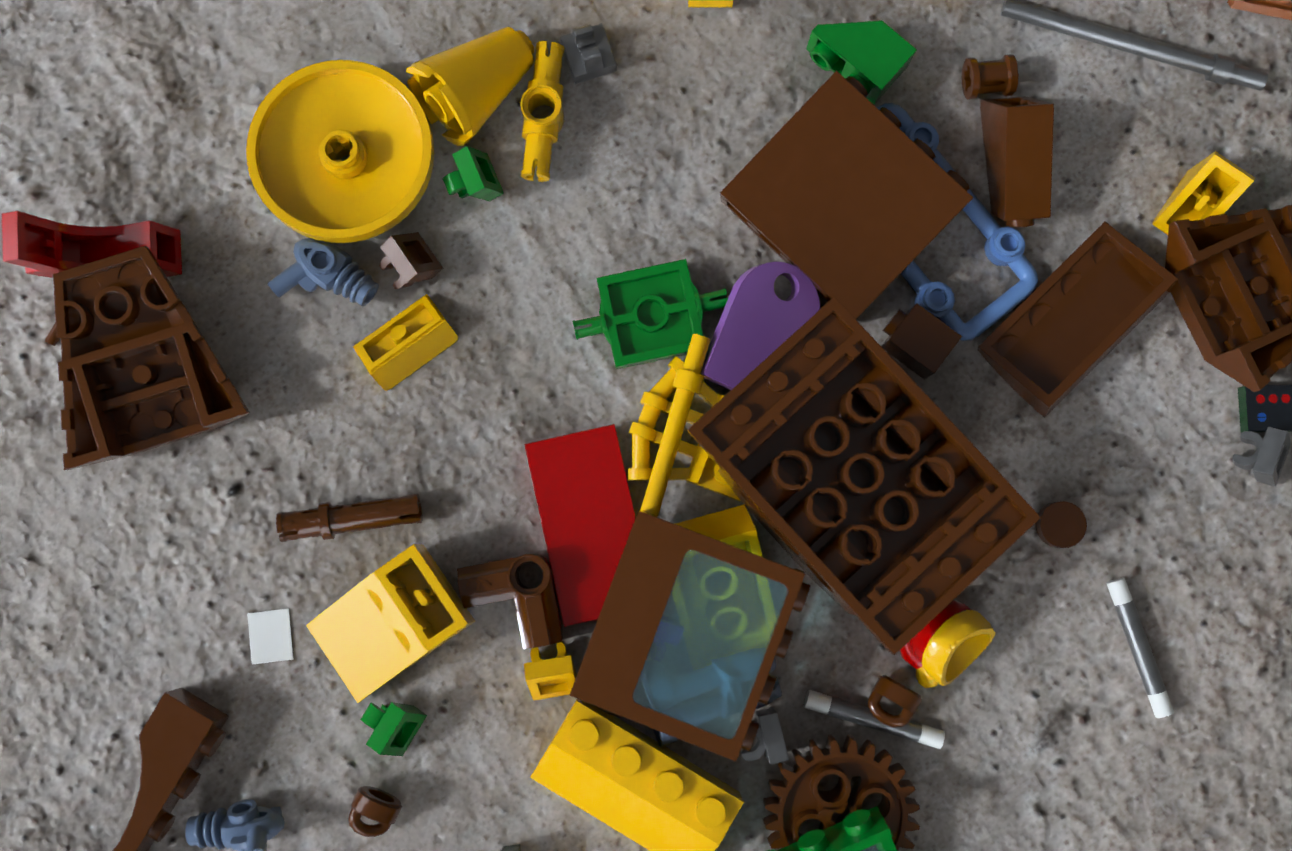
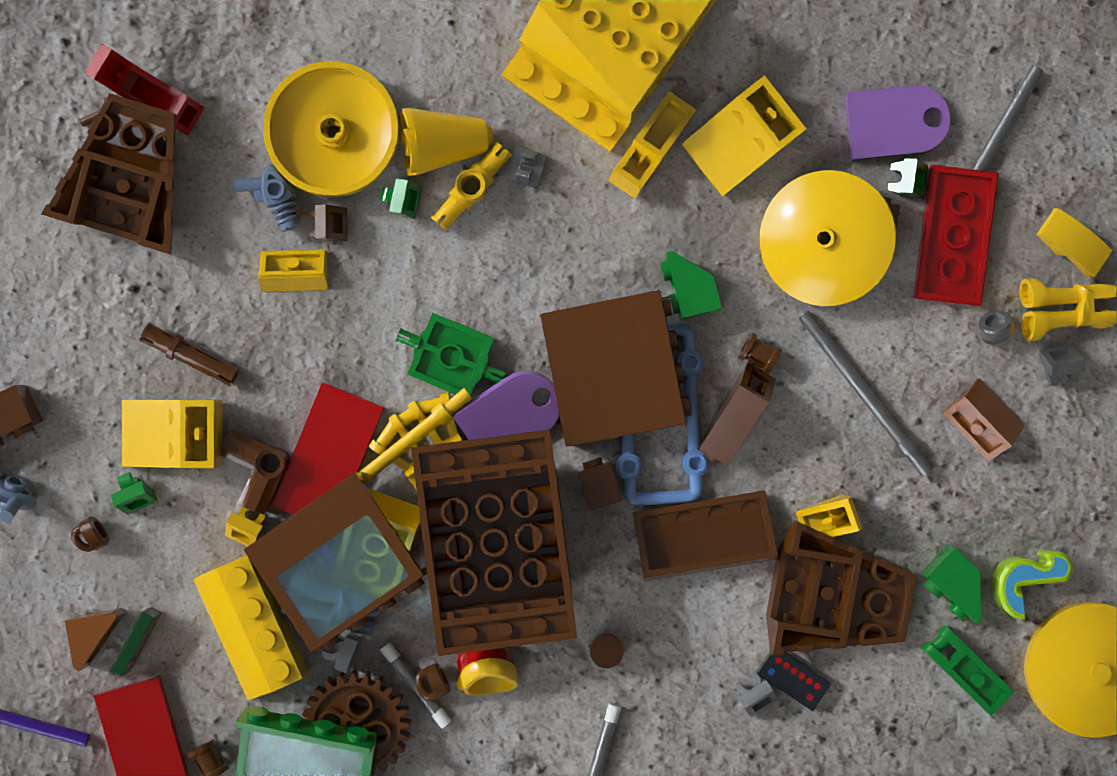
camera: 30 degrees right, 5 degrees up
white sticker [247,608,294,665] -> none

